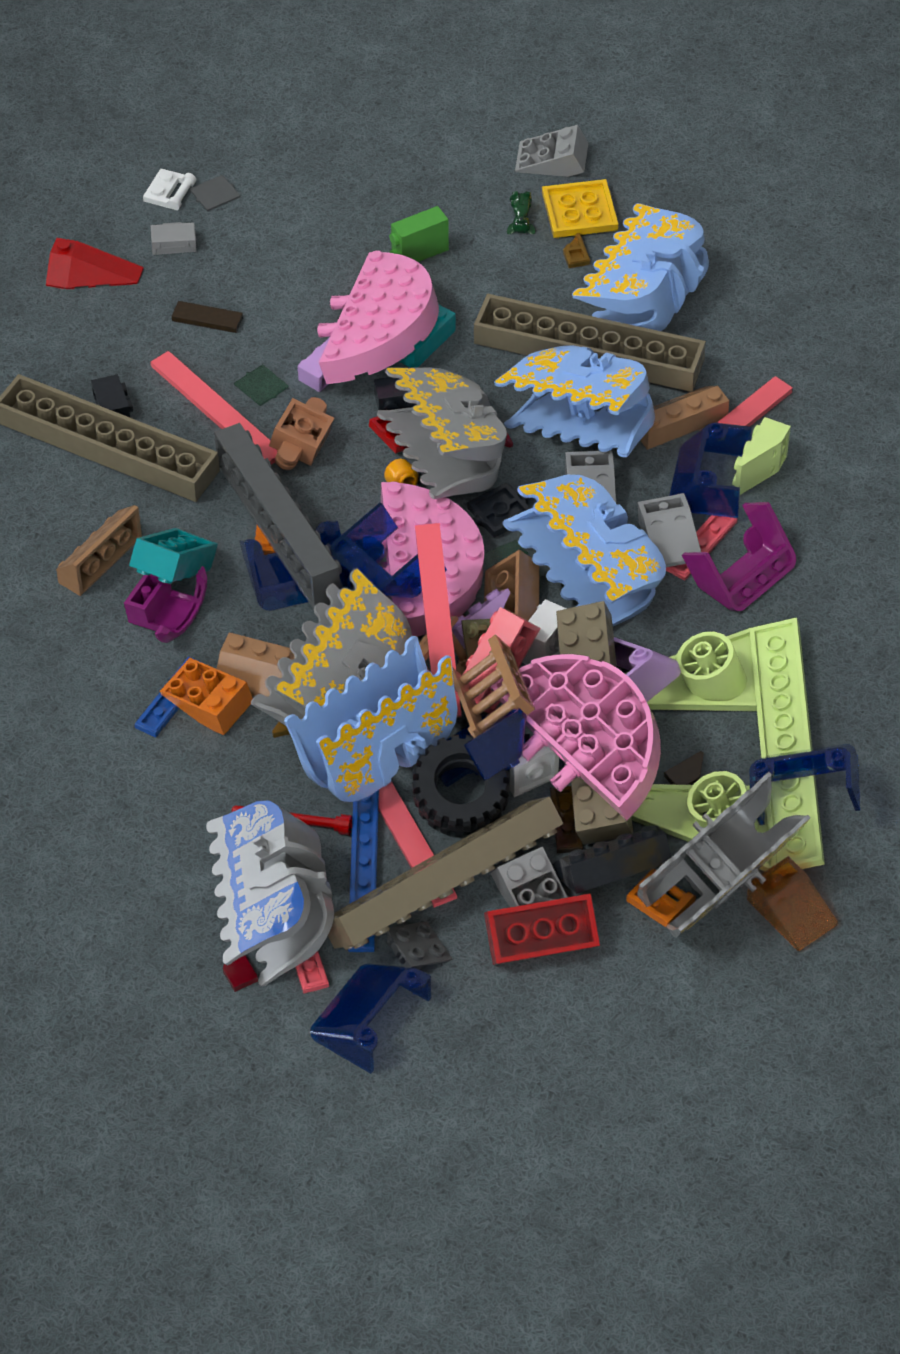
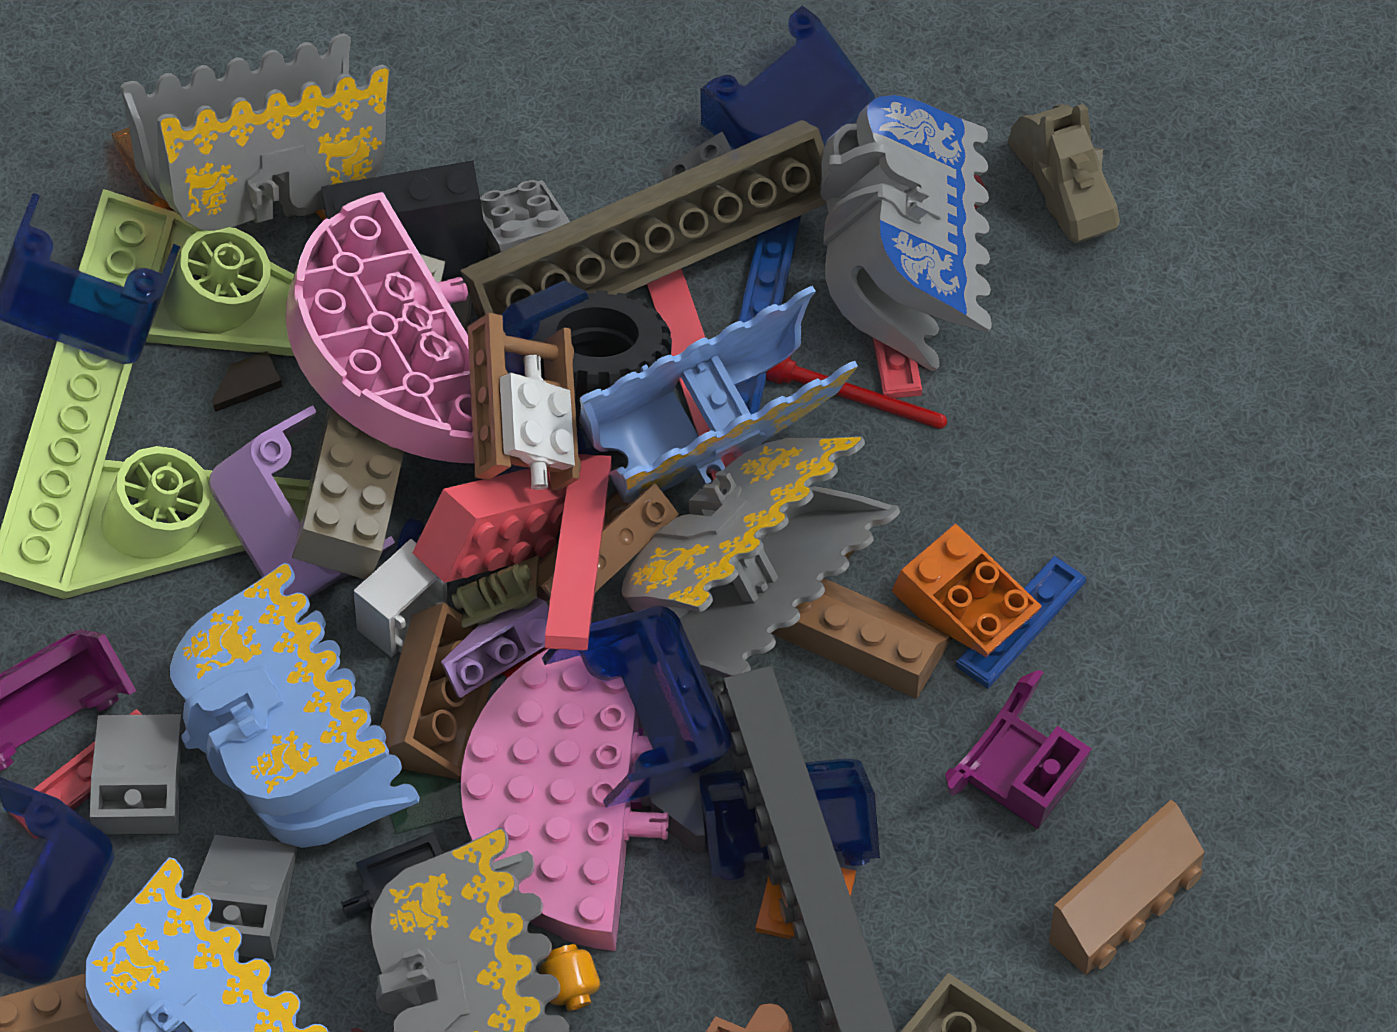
camera: 170 degrees left, 5 degrees up
teal brick [129,528,218,584] -> none
red brick [484,894,600,965] -> none
none -> white plate [500,355,575,490]
none -> dark tan animal [1007,103,1120,244]

